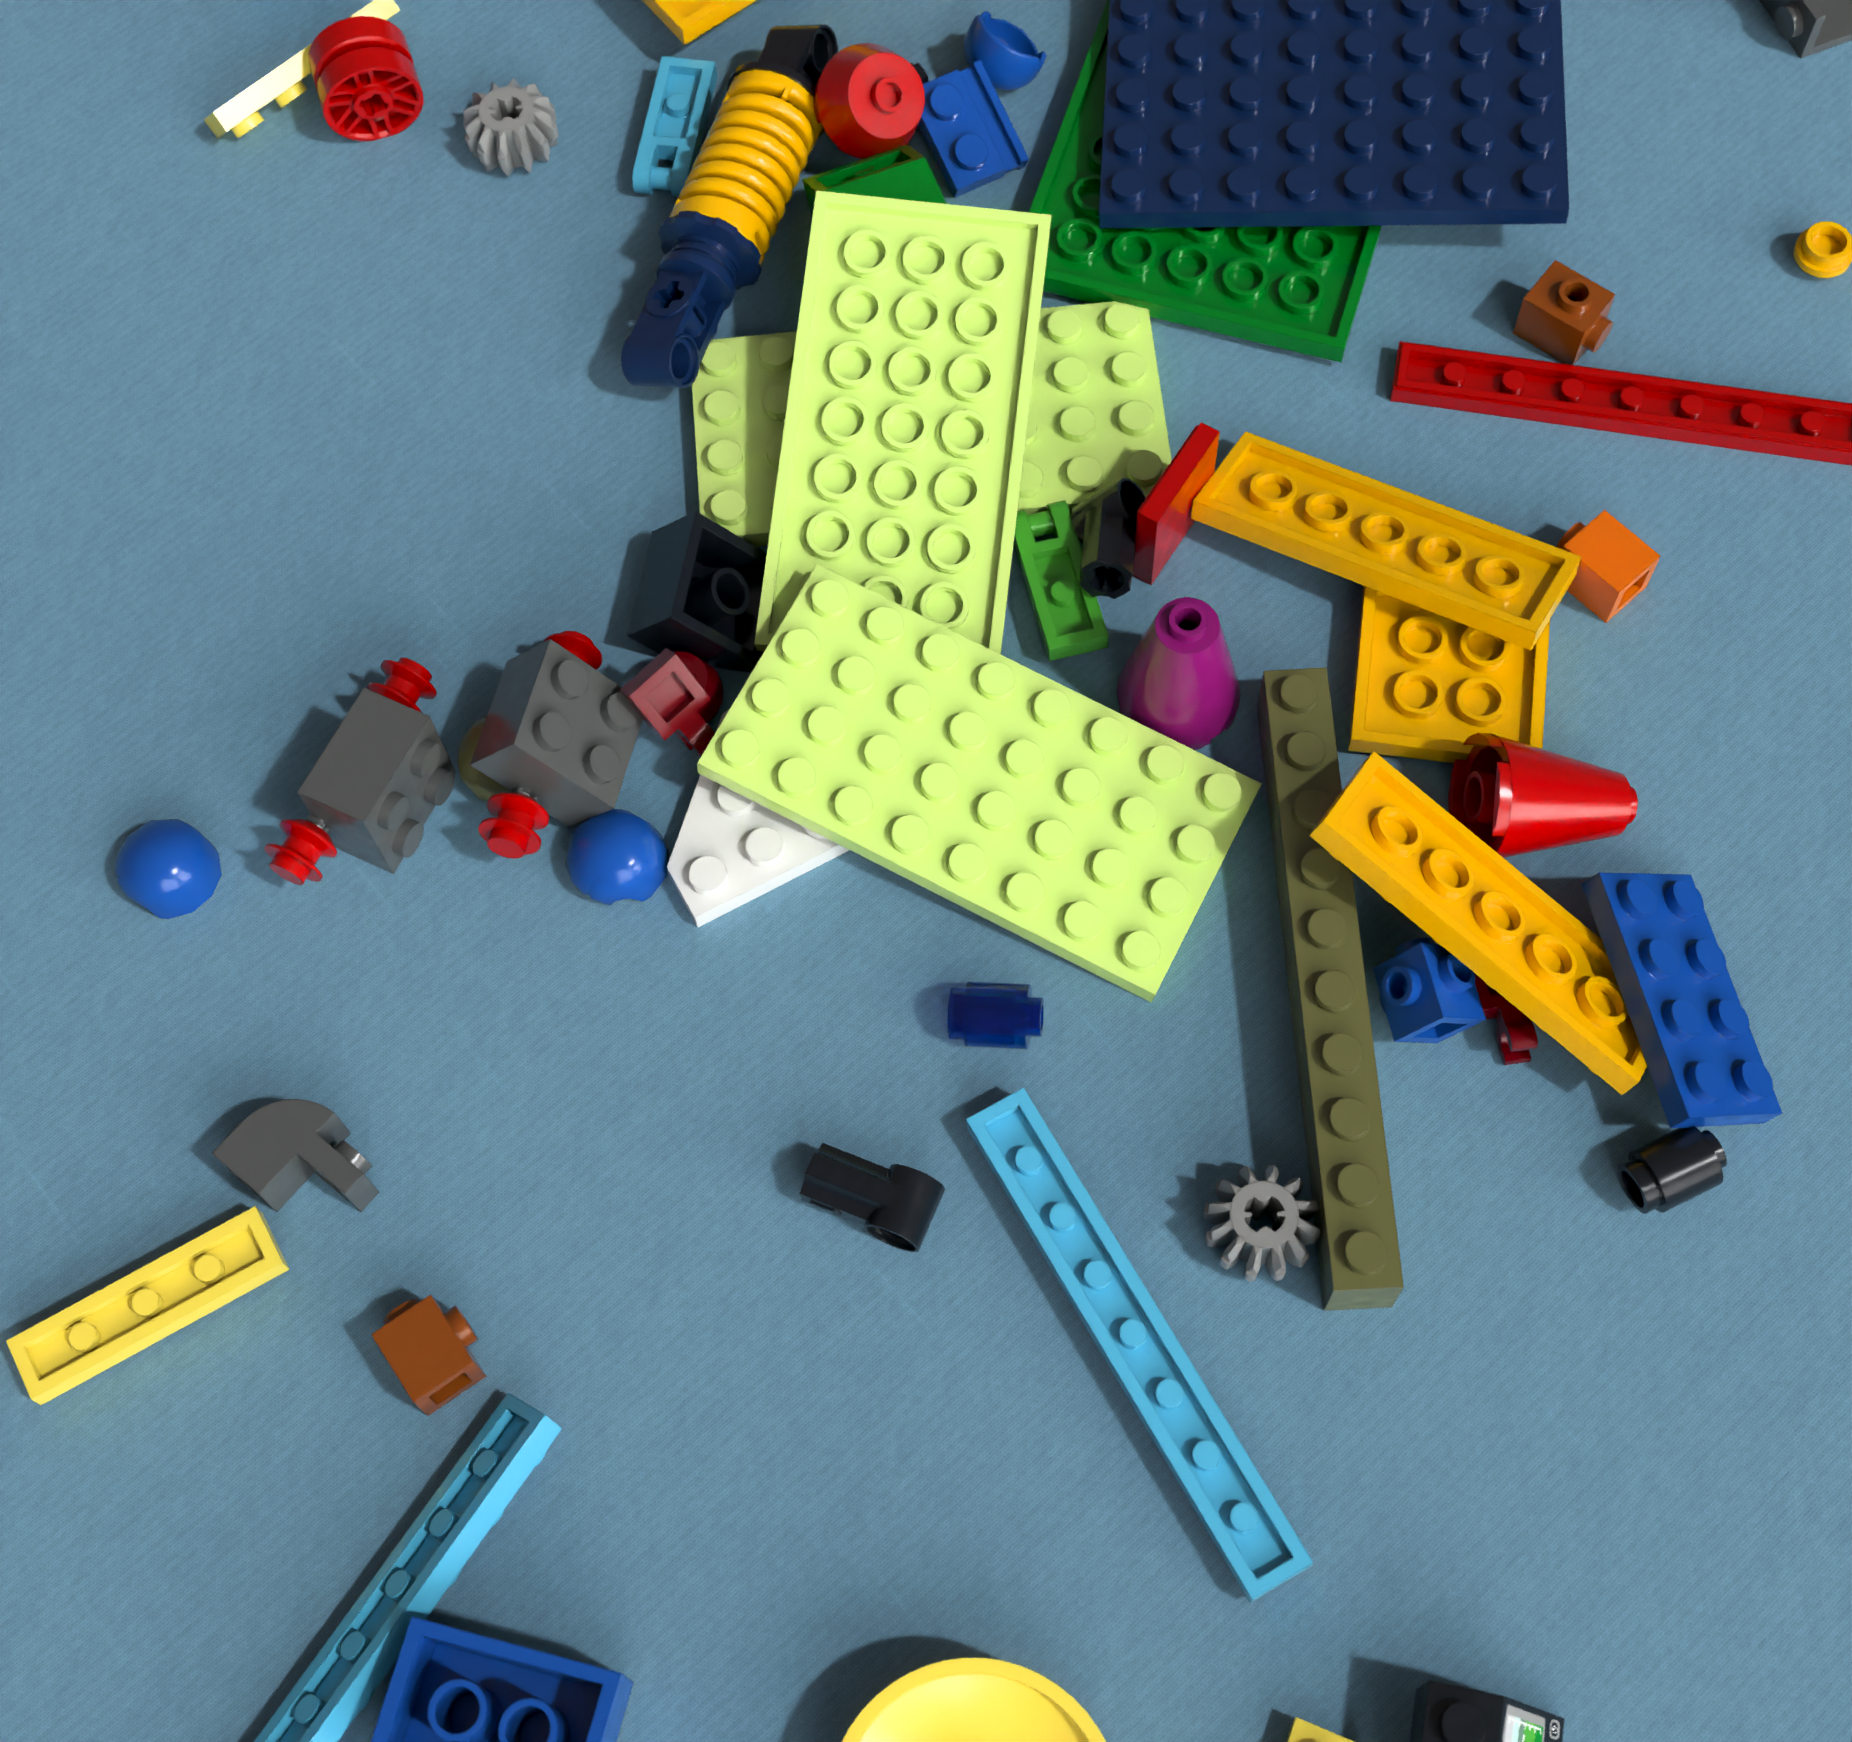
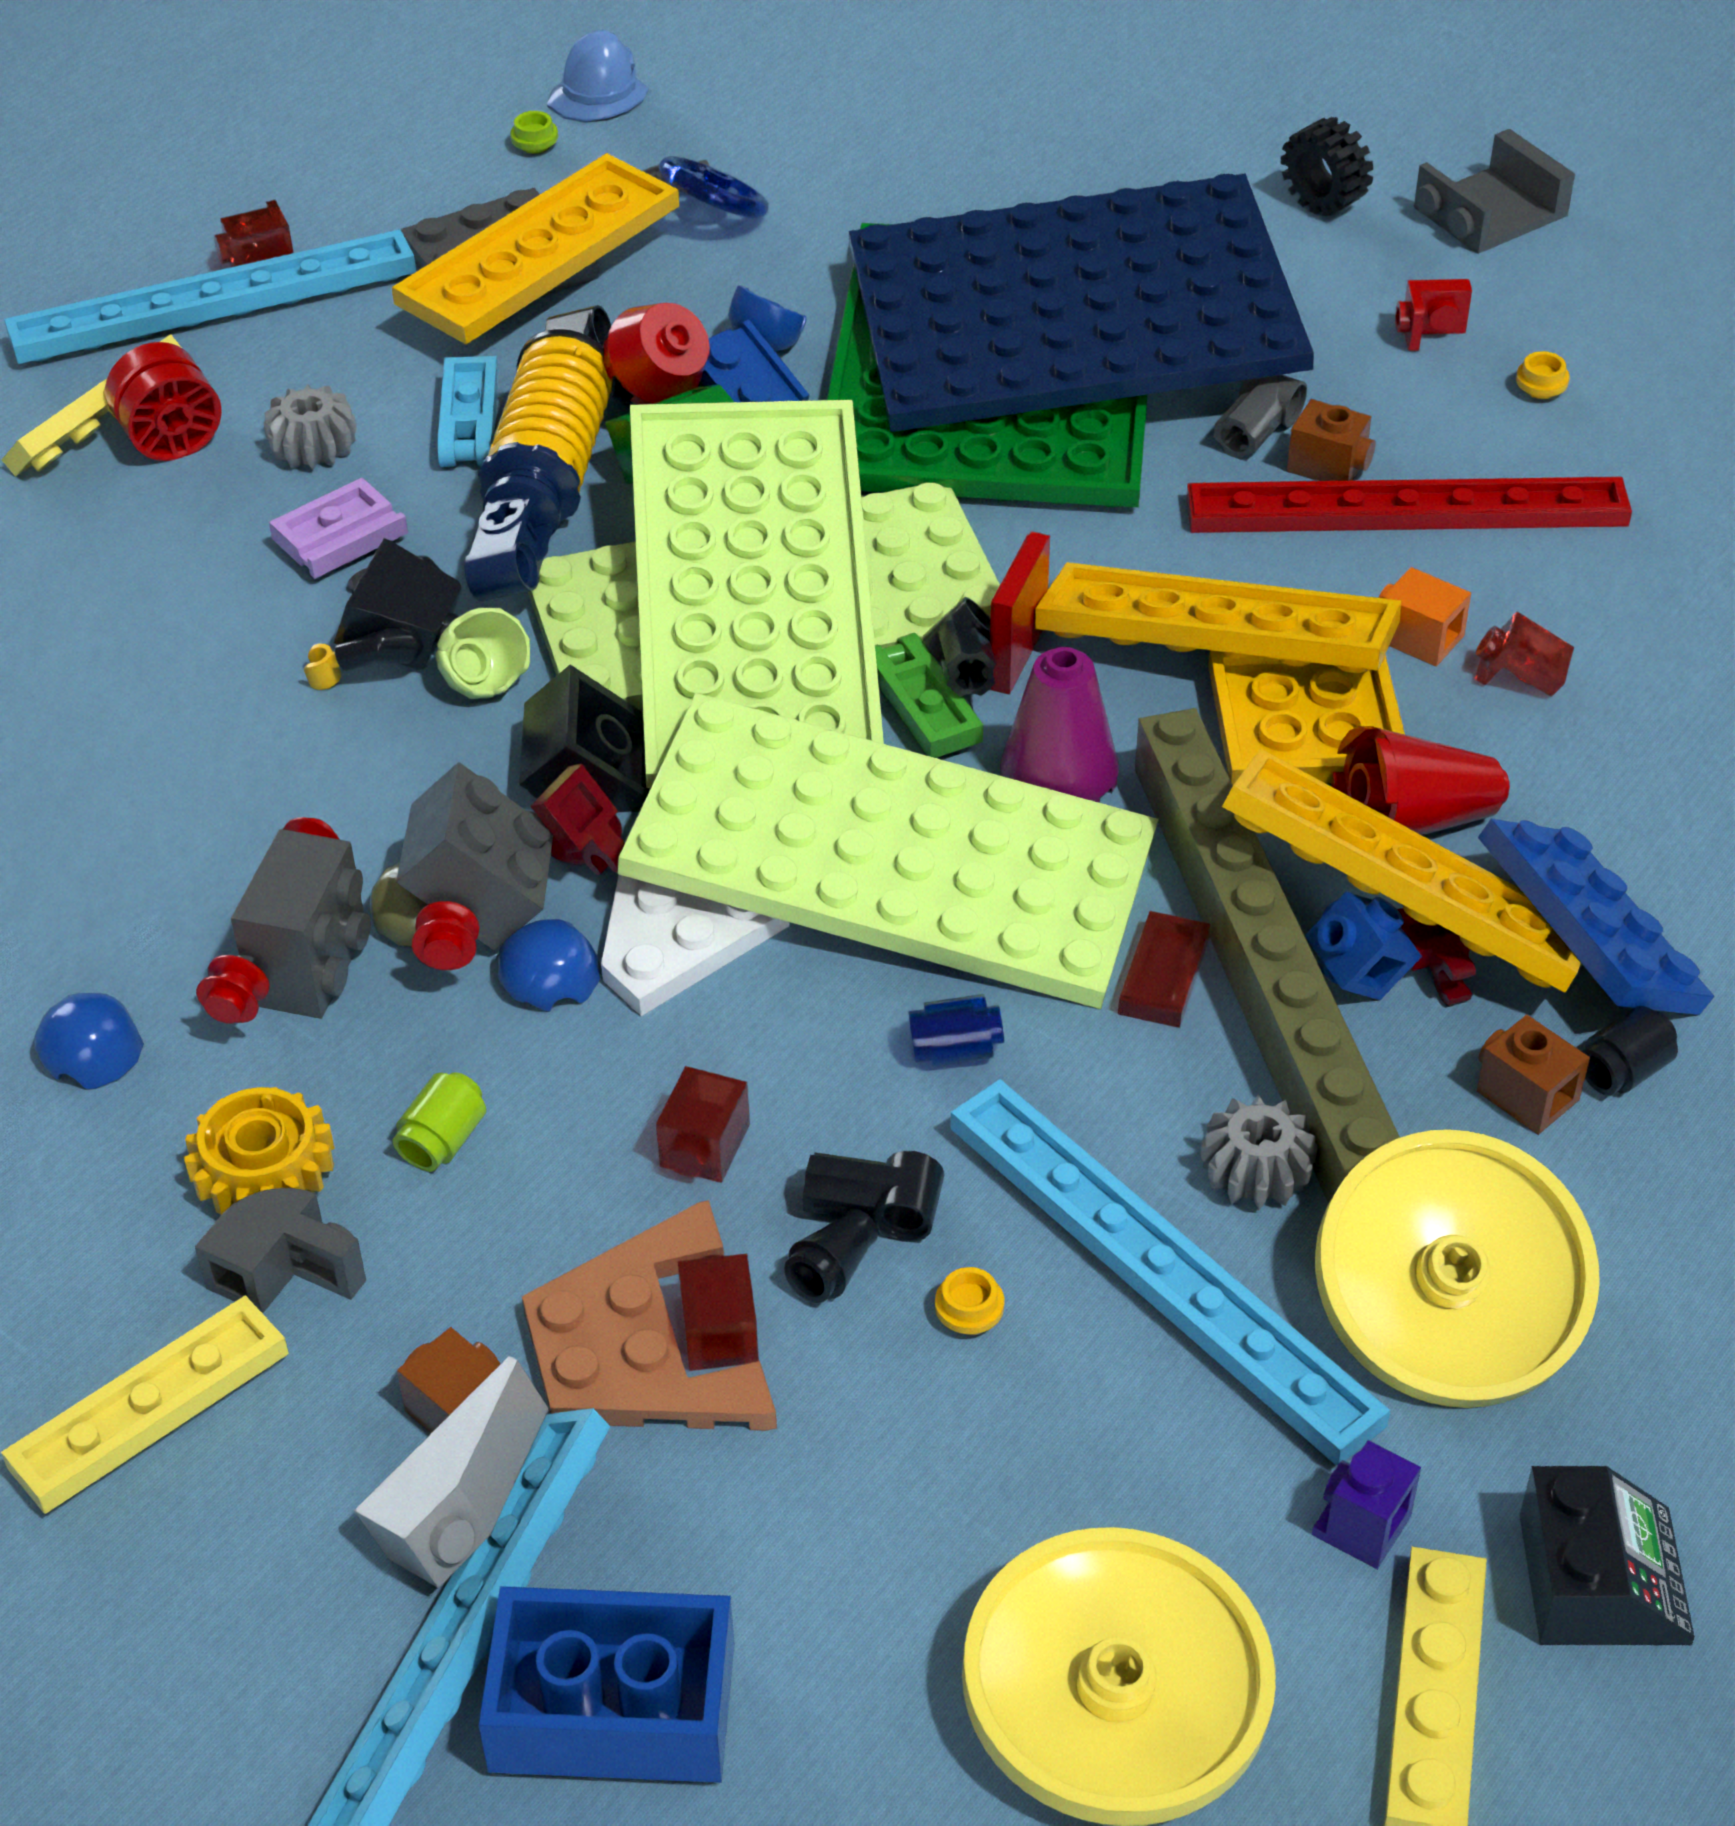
camera: 15 degrees left, 20 degrees down
none -> yellow gear [184,1087,335,1215]
none -> lavender plate [269,478,408,579]
none -> black torso [304,538,462,690]
none -> light grey slope [354,1356,549,1588]
none -> lime brick [392,1072,487,1172]
none -> yellowish green hair [435,608,530,699]
none -> nougat wing [522,1200,777,1431]
none -> clear red brick [656,1066,750,1183]
none -> clear red brick [677,1253,759,1371]
none -> black cone [784,1209,878,1303]
none -> yellow plate [935,1267,1005,1335]
none -> clear red tile [1118,911,1211,1028]
none -> dark grey piece [1214,374,1307,459]
none -> dark purple brick [1312,1440,1421,1570]
none -> light yellow dish [1315,1129,1600,1408]
none -> red bracket [1395,279,1472,351]
none -> clear red bracket [1475,612,1574,697]
none -> dark orange brick [1476,1014,1590,1135]

